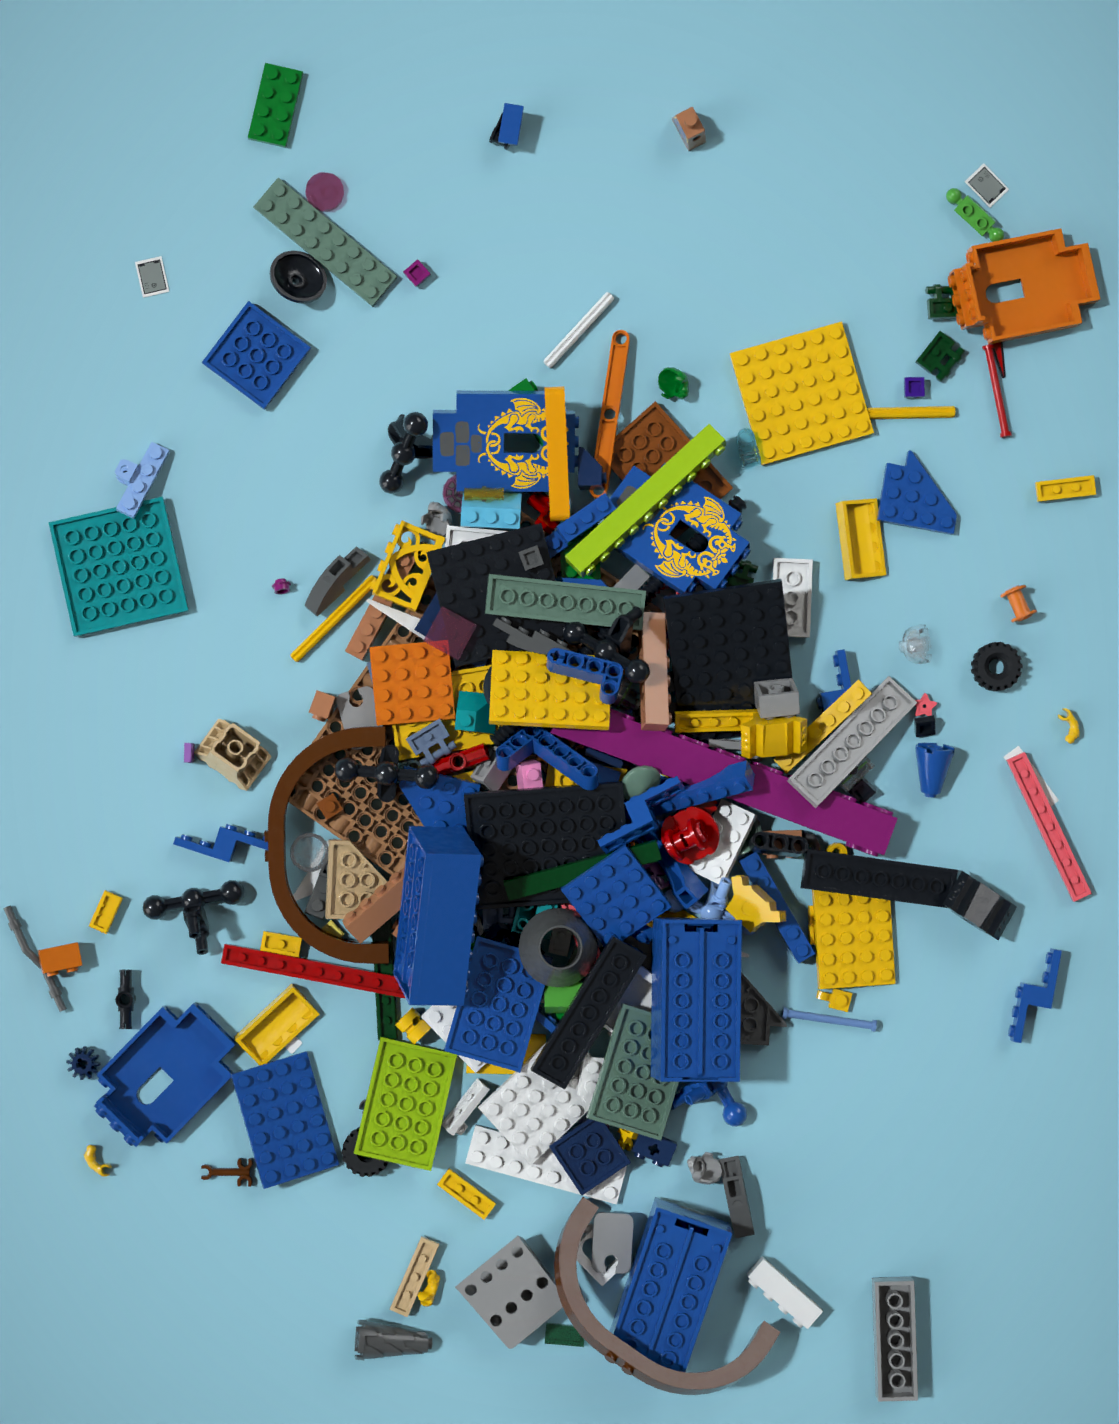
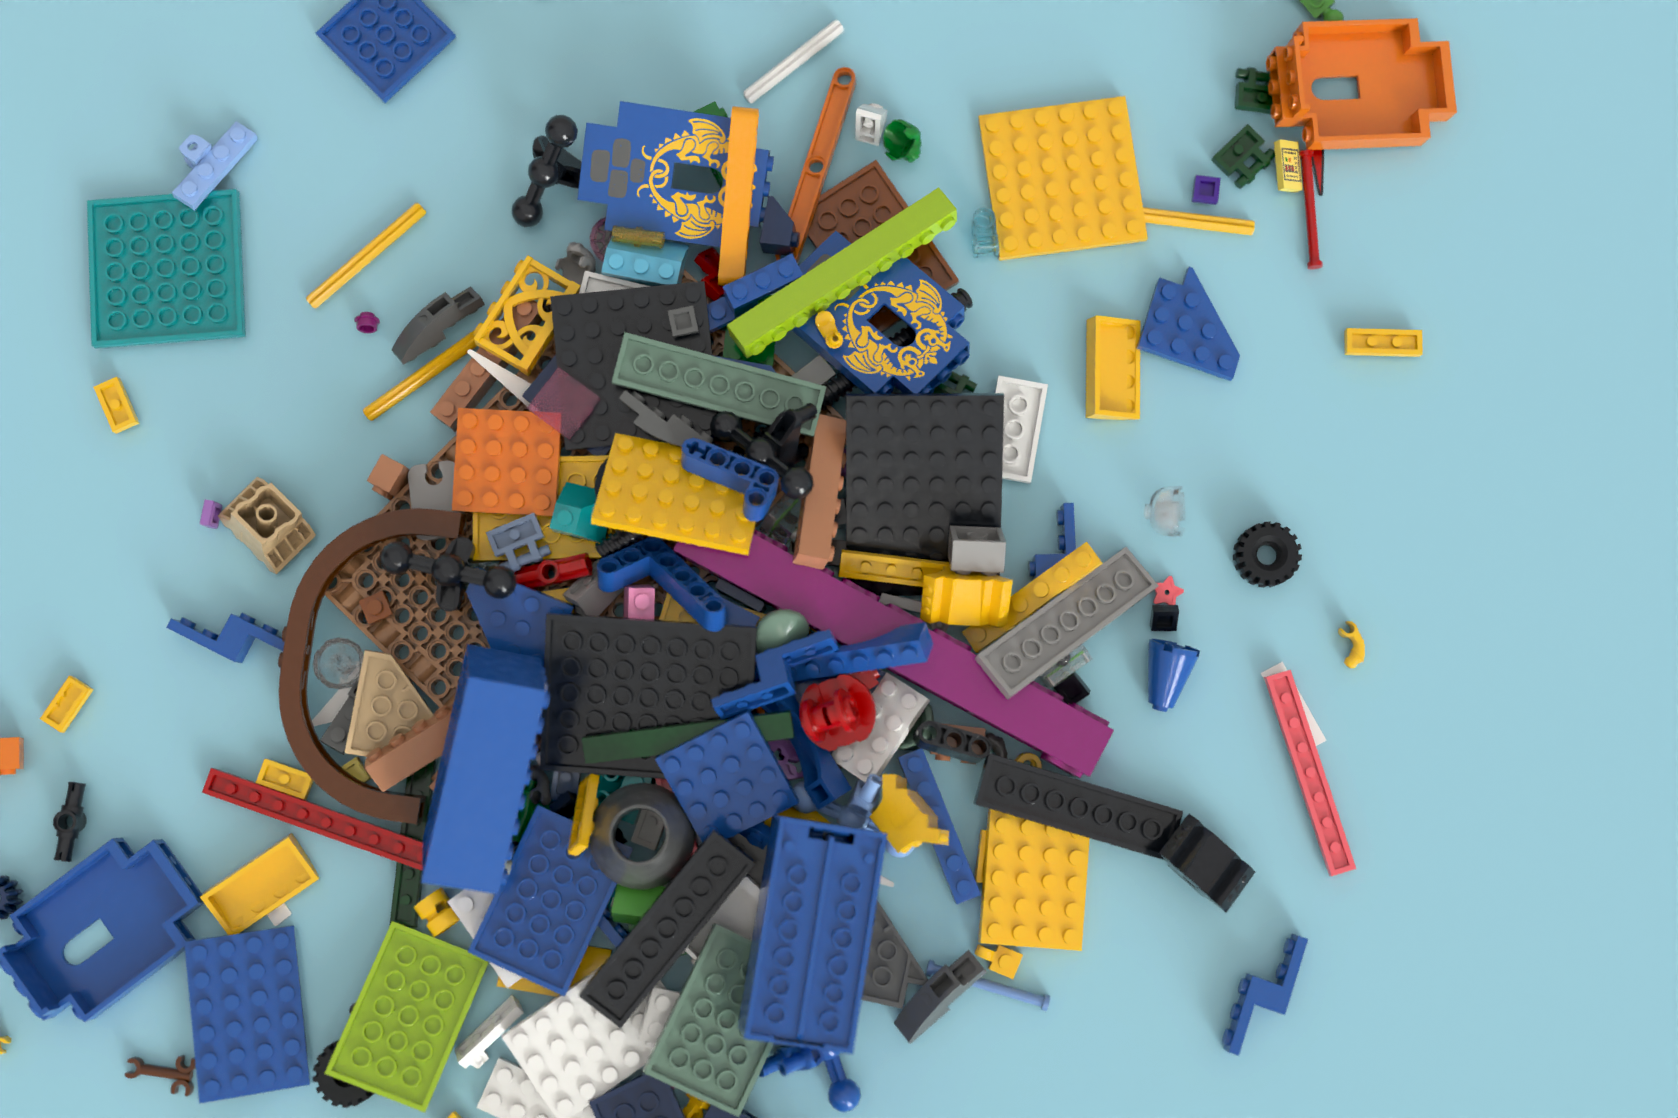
camera: 15 degrees right, 5 degrees down
black connector [142,880,244,955] -> none
orange hose [1000,585,1037,623] -> none
none -> yellow plate [93,376,139,434]
none -> yellow axle [306,203,426,308]
none -> yellow plate [568,773,599,856]
none -> yellow piece [815,311,843,349]
none -> white slope [855,103,887,146]
none -> dark grey slope [894,950,987,1044]
none -> light yellow tile [1274,140,1303,193]

